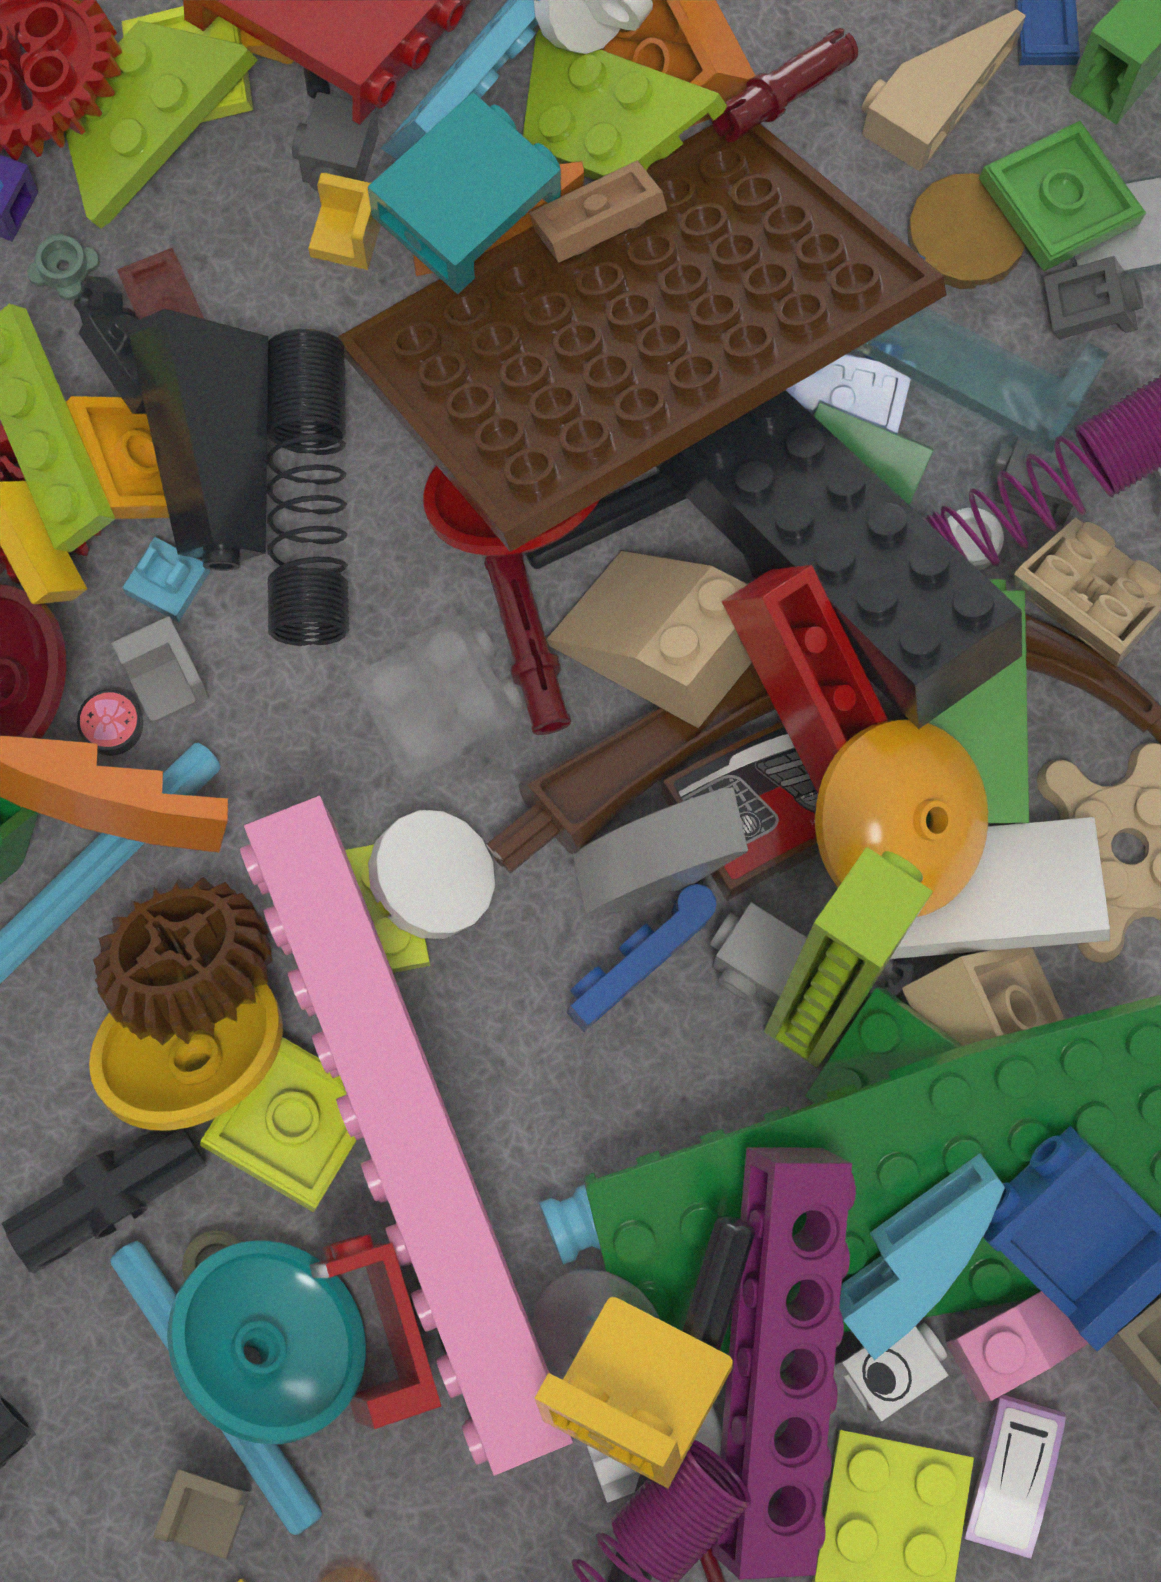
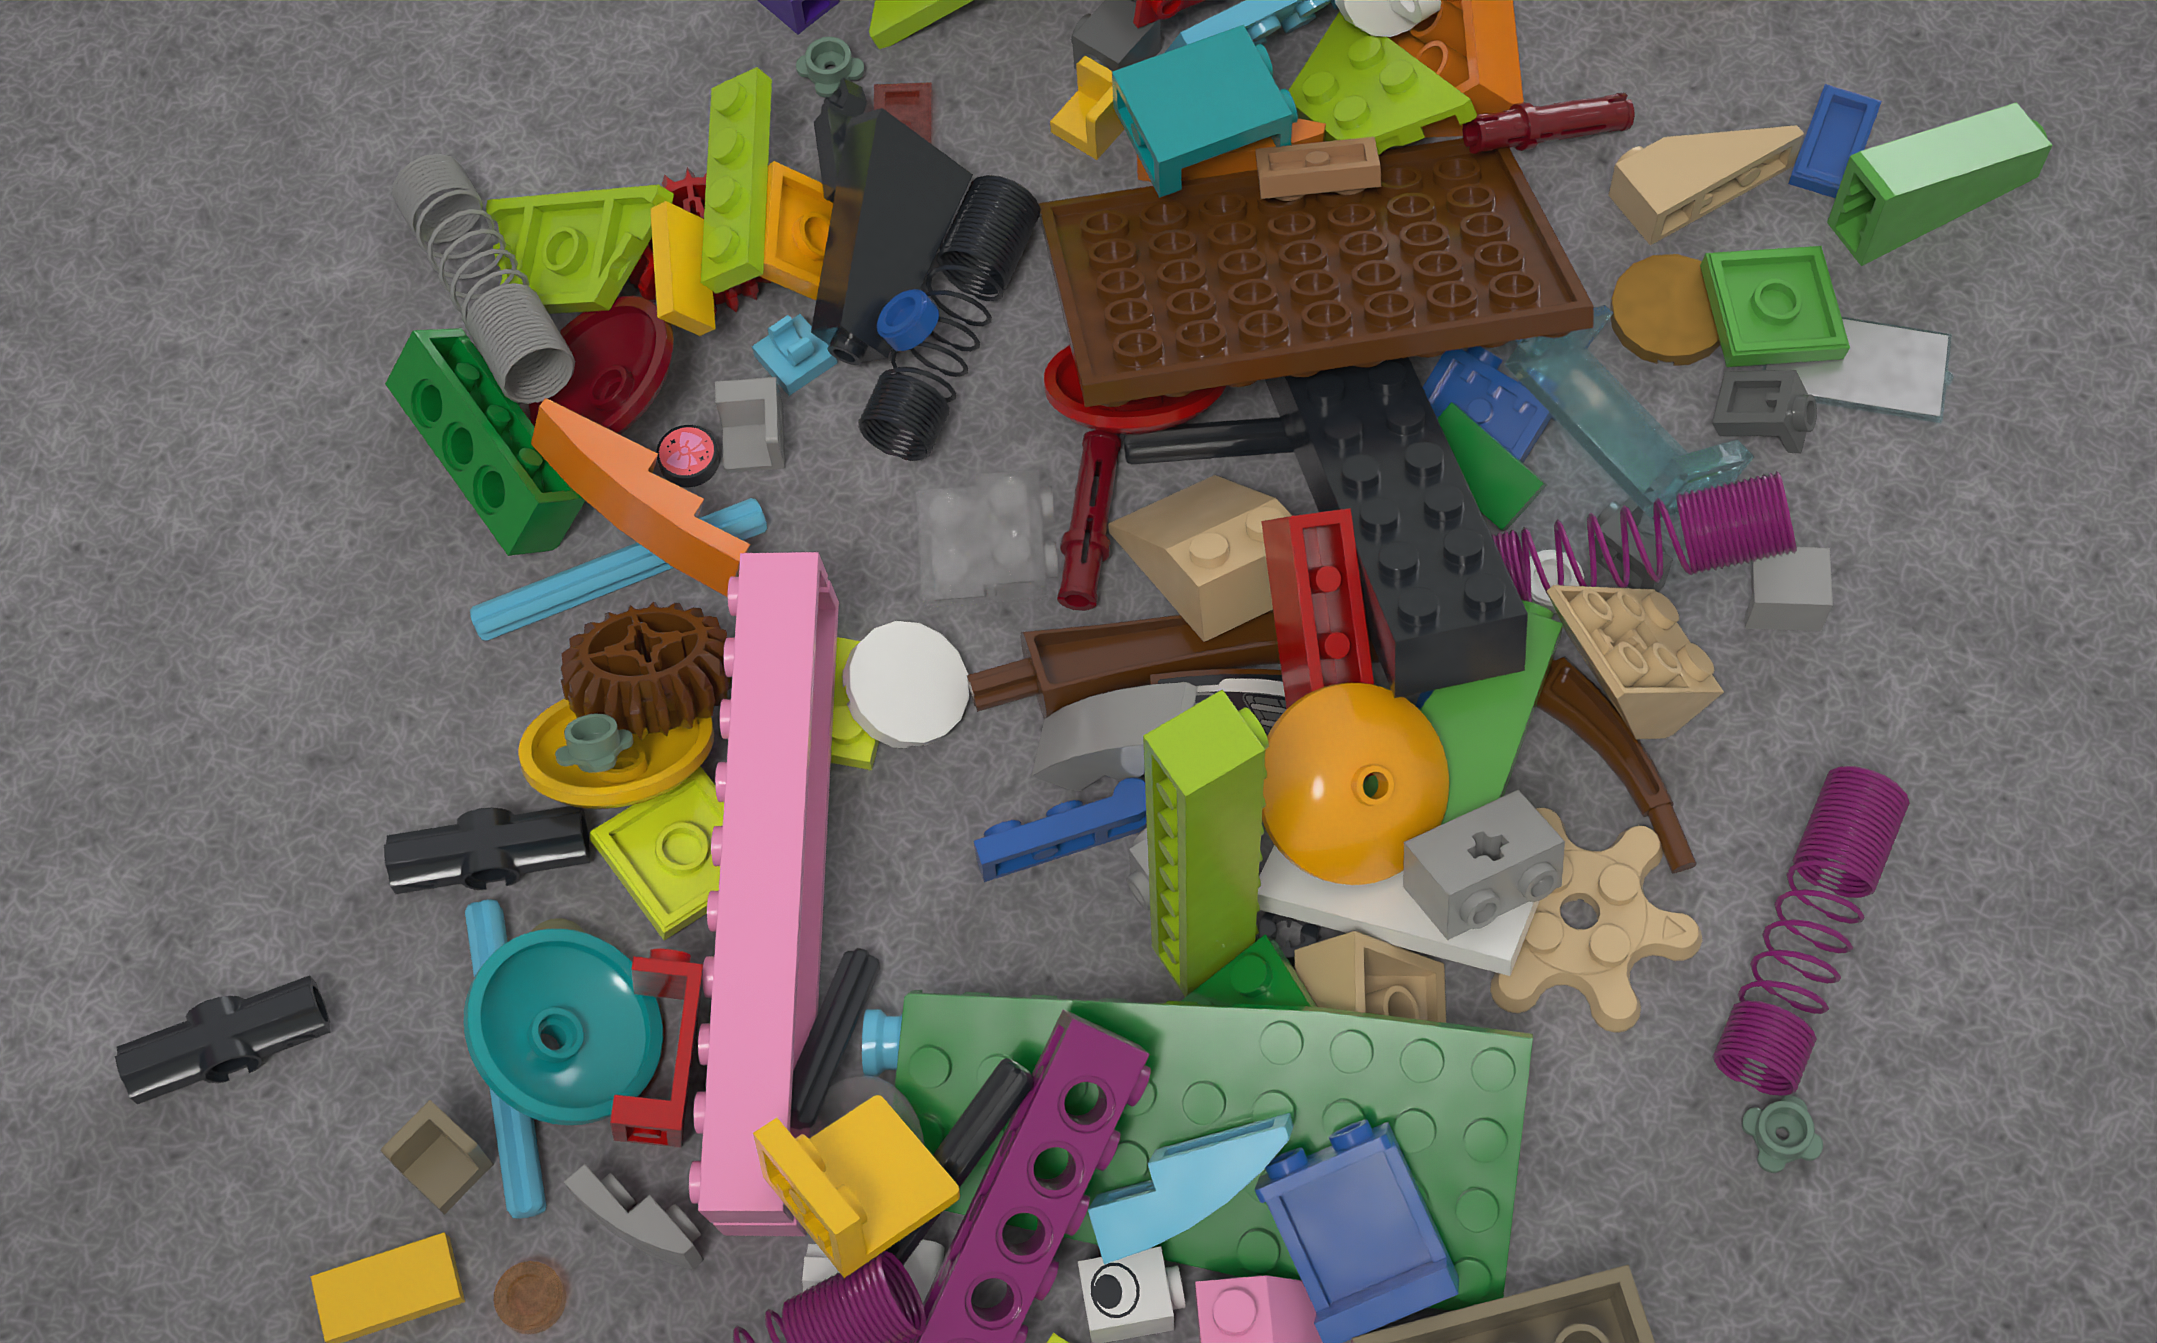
camera: 30 degrees right, 10 degrees down
none -> sand green plate [555,714,634,773]
none -> light grey slope [564,1164,704,1270]
none -> black axle [790,948,880,1130]
none -> blue tile [877,289,939,351]
none -> light grey brick [1403,790,1565,940]

